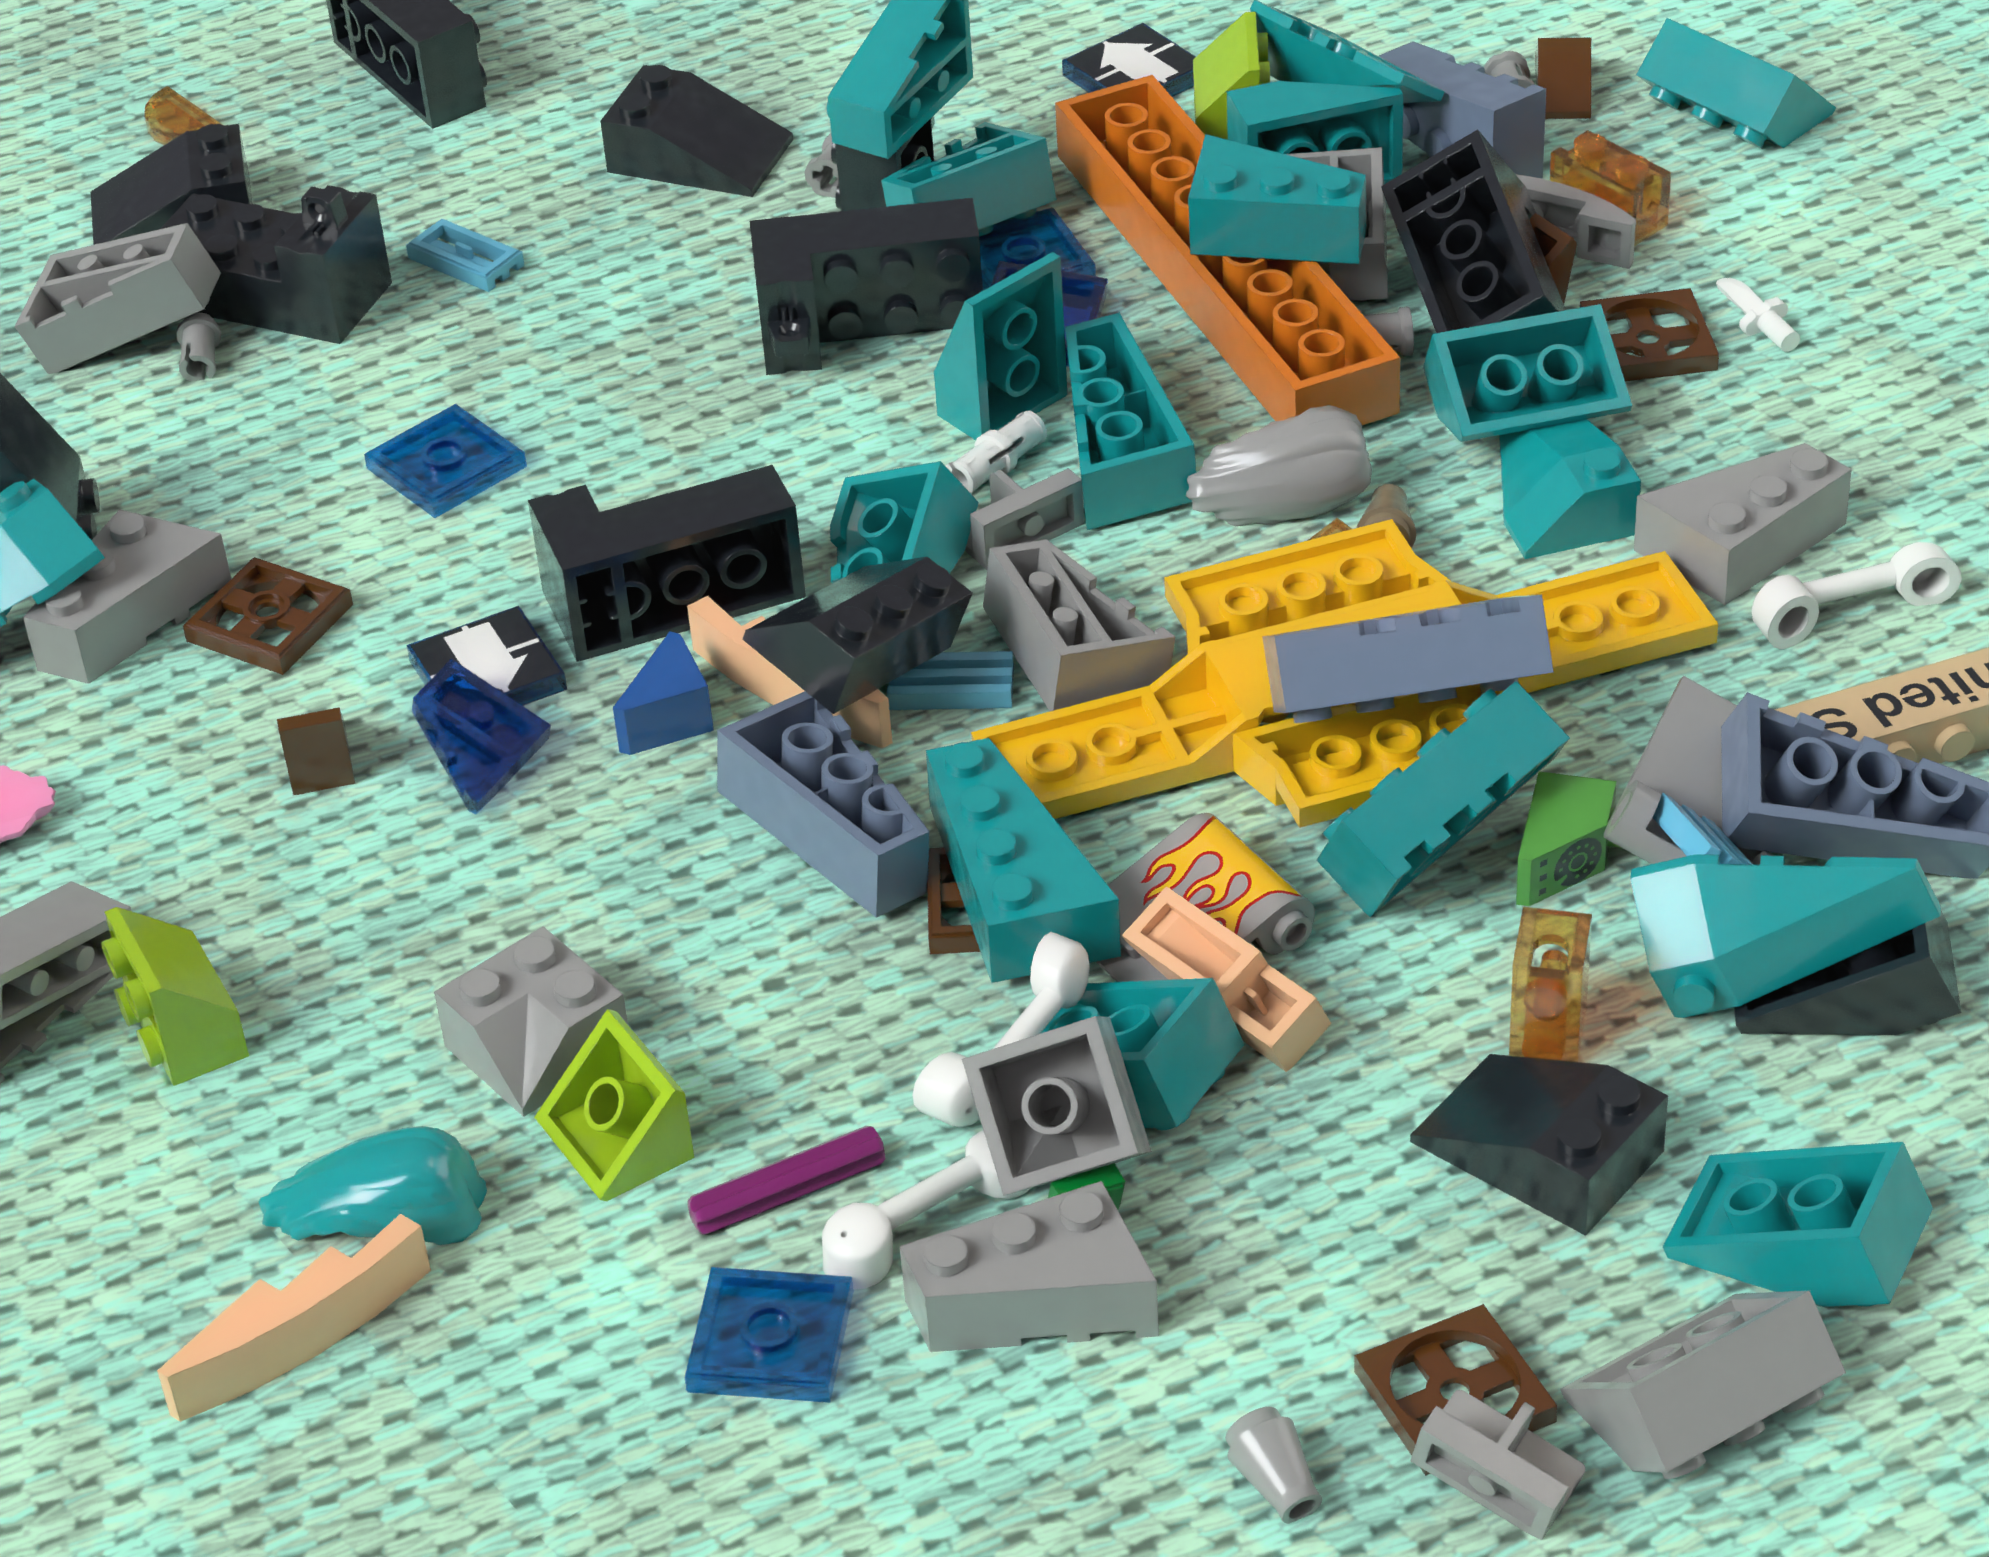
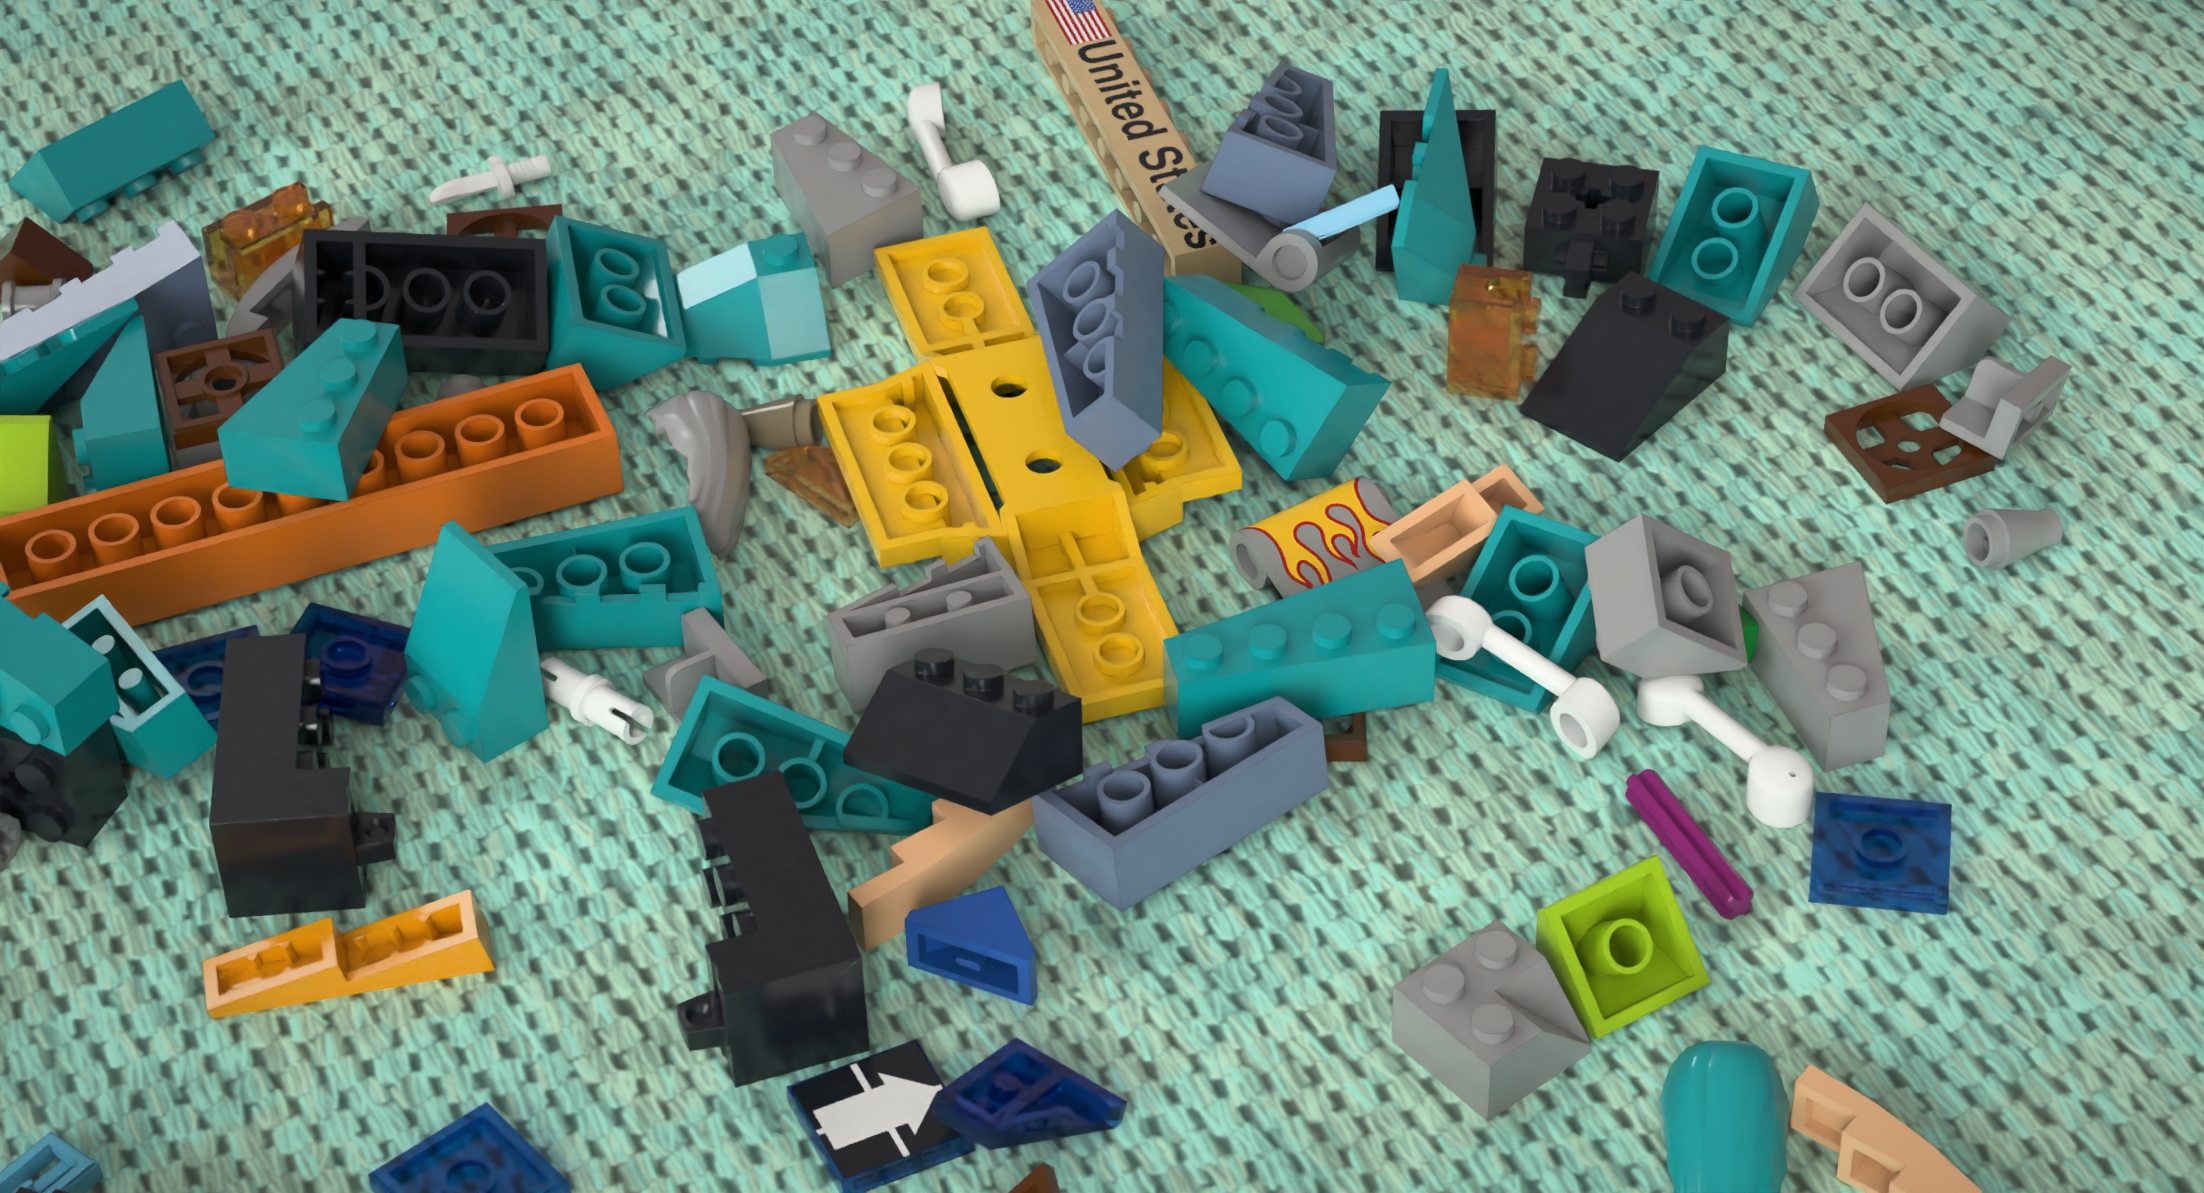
camera: 90 degrees left, 0 degrees up
none -> reddish brown piece [153,327,285,450]
none -> light orange slope [202,889,496,1019]
none -> black hinge [1523,157,1660,299]

